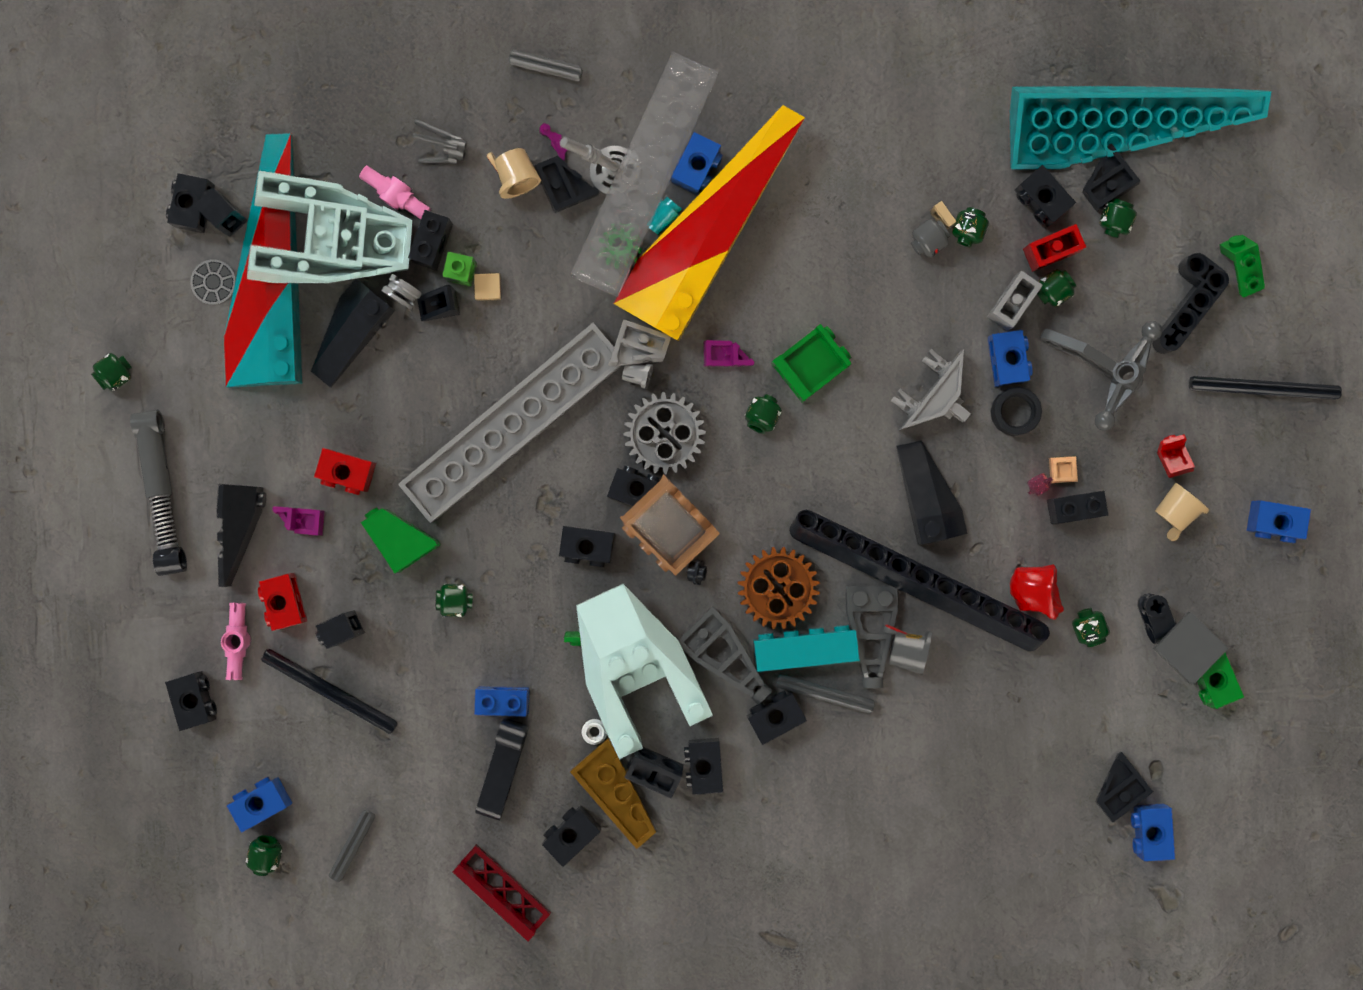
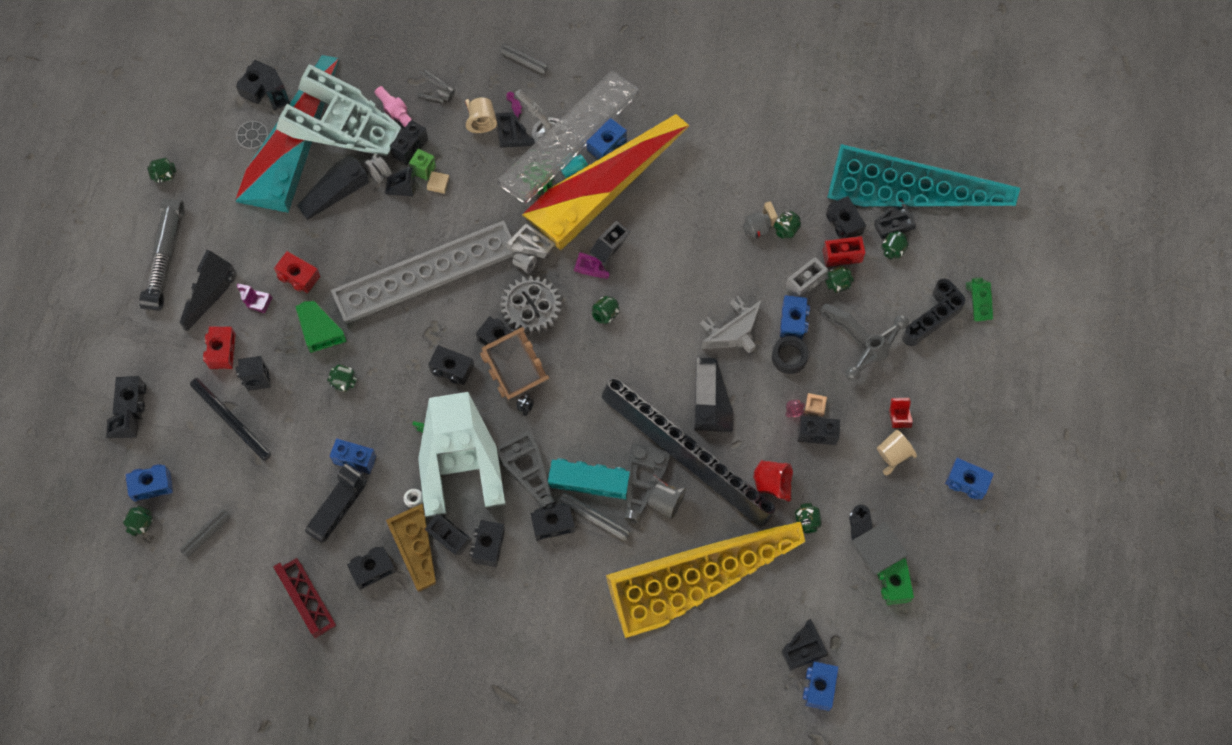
camera: 15 degrees right, 20 degrees down
bright pink pin [221,603,251,680] -> none
dark orange gear [737,547,820,629] -> none
green panel [771,324,852,403] -> none
black axle [1189,376,1342,400] -> none
none -> black slope [106,409,138,439]
none -> black brick [590,221,630,263]
none -> yellow wedge [606,522,805,638]

